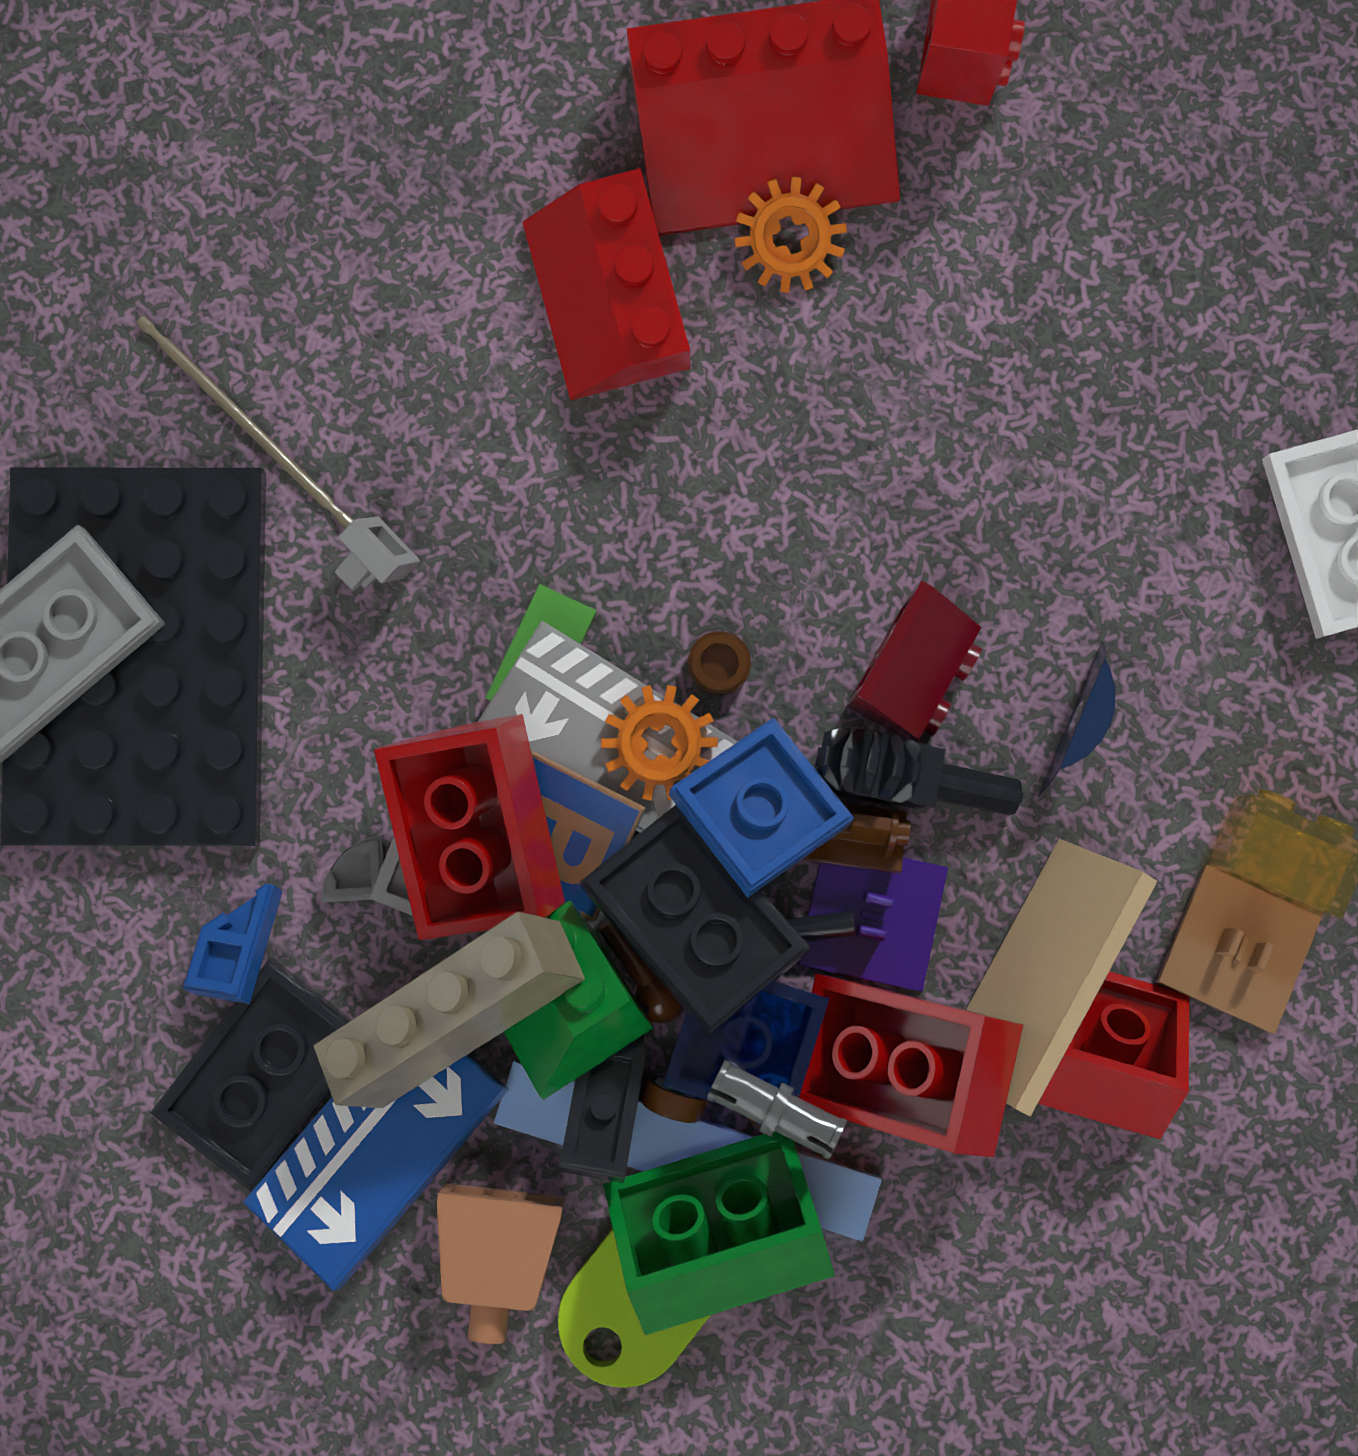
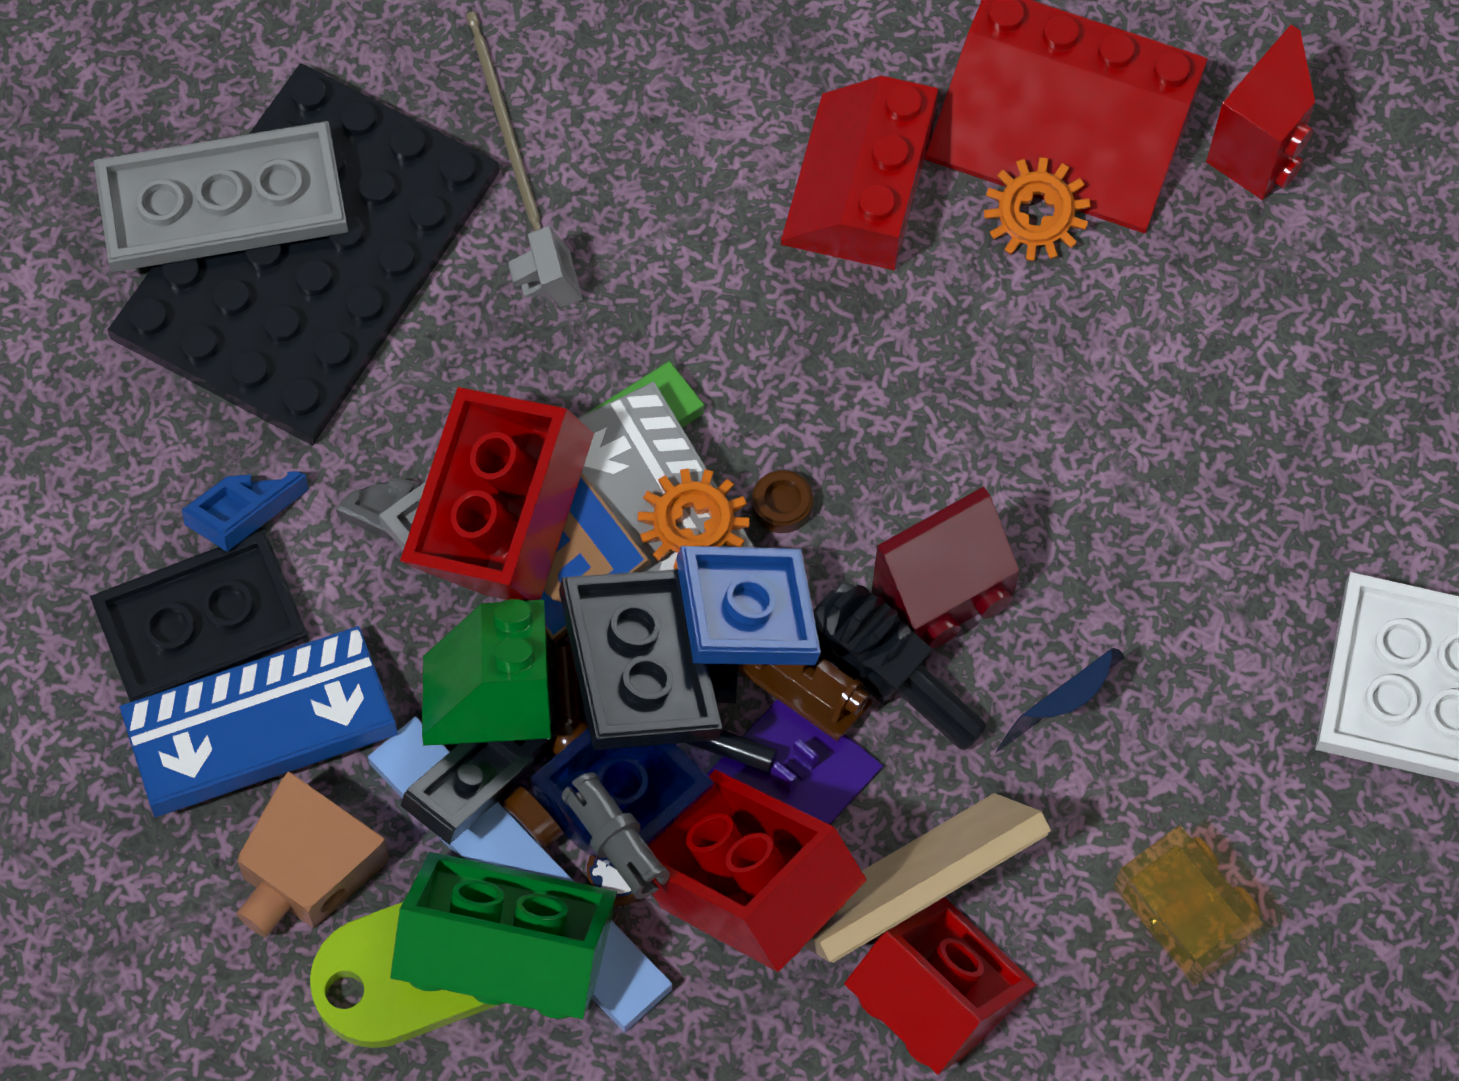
camera: 25 degrees right, 20 degrees down
dark tan brick [314,912,585,1108] -> none
medium nougat piece [1156,865,1322,1034] -> none

